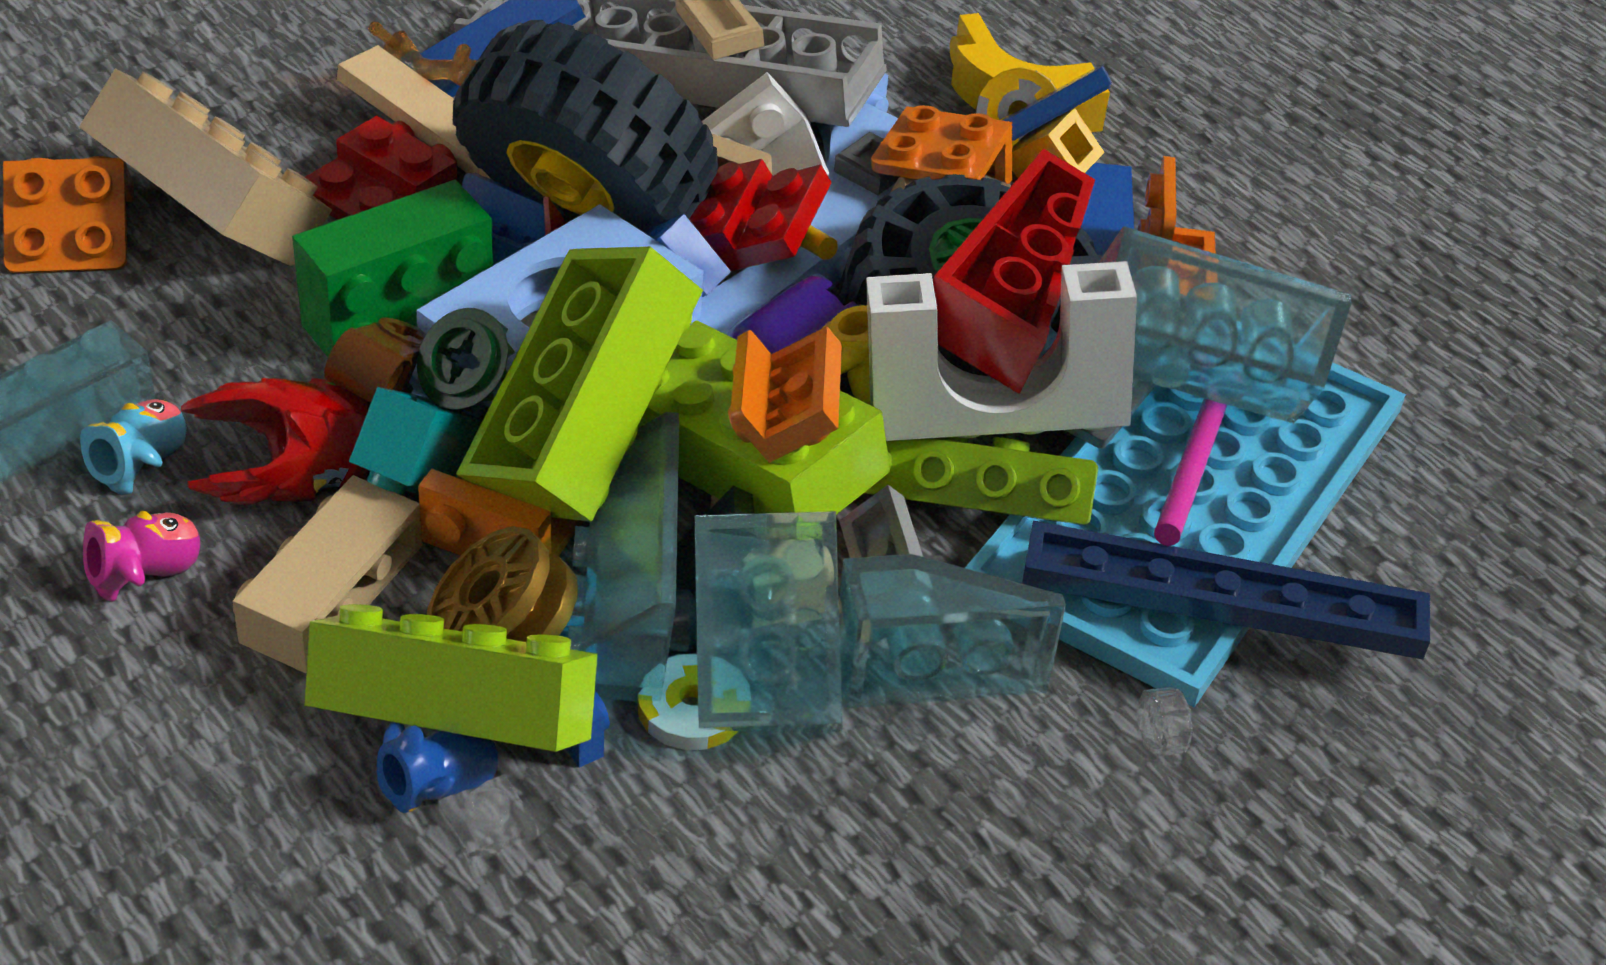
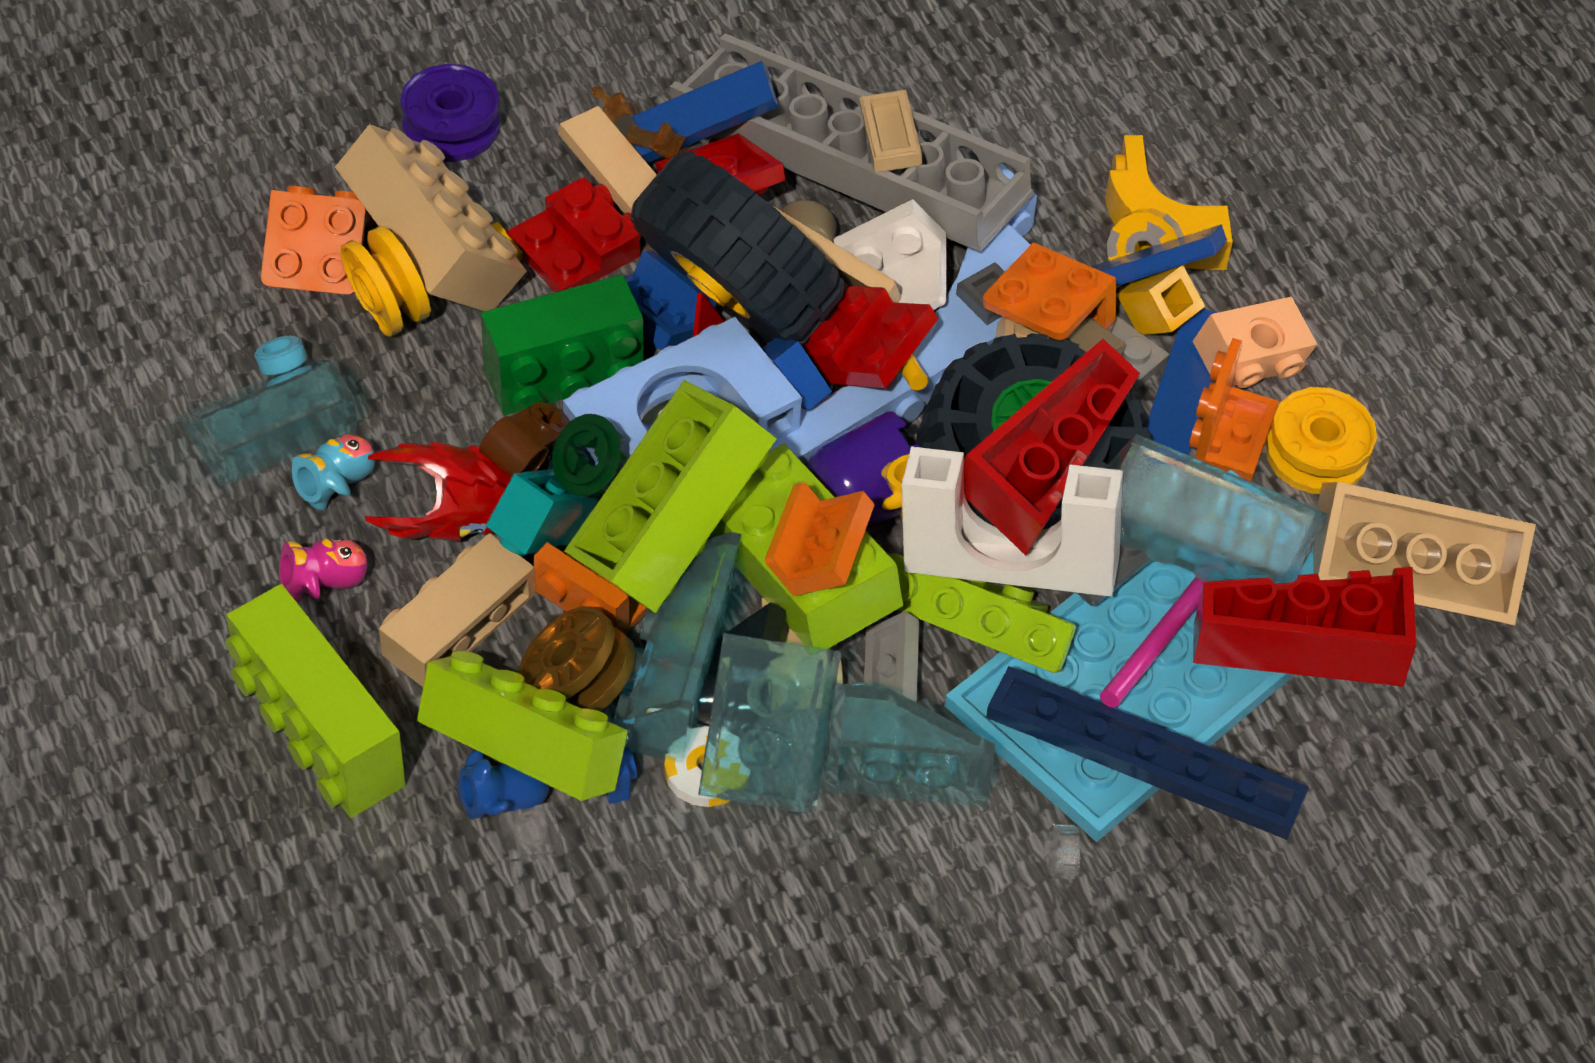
camera: 15 degrees right, 10 degrees up
none -> lime brick [225,583,406,818]
none -> medium azure tile [254,335,307,375]
none -> yellow wheel [340,226,431,337]
none -> dark purple wheel [400,64,500,162]
none -> light nougat brick [1192,297,1318,388]
none -> red wedge [1193,567,1416,687]
none -> yellow wheel [1265,387,1377,494]
none -> tan slope [1312,482,1536,625]

